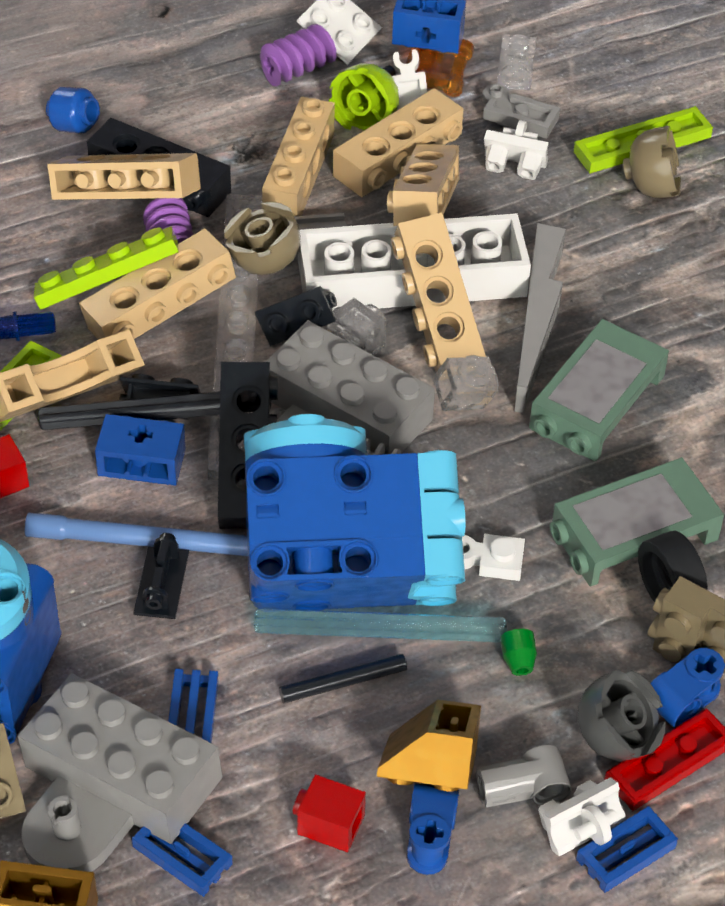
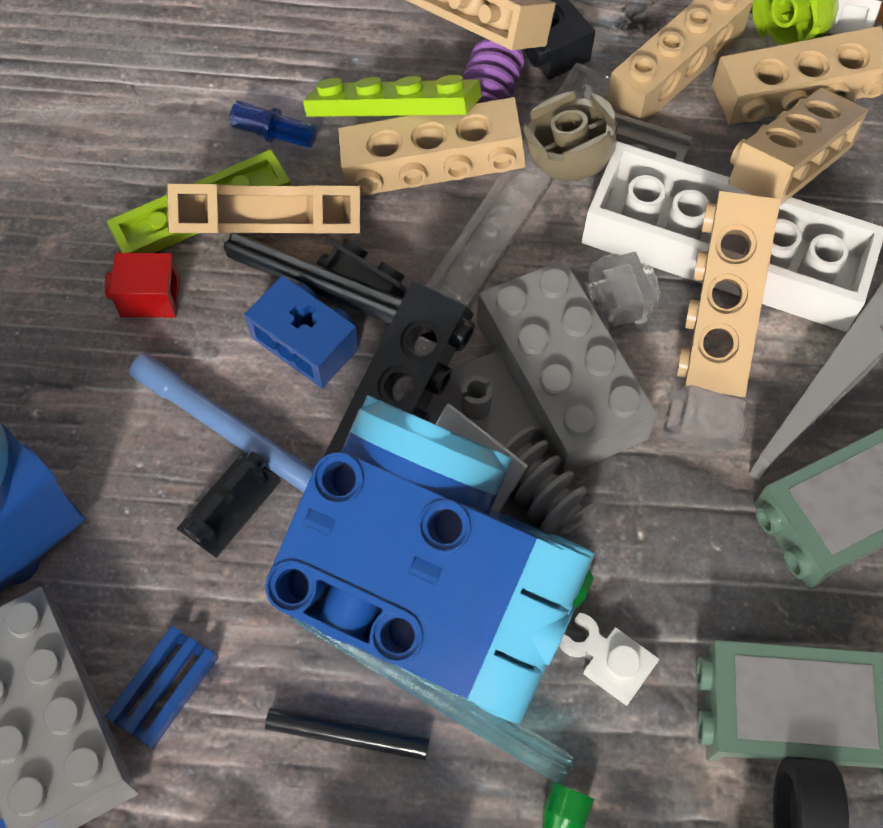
camera: 30 degrees right, 15 degrees up
black hinge [255,286,337,346] -> none

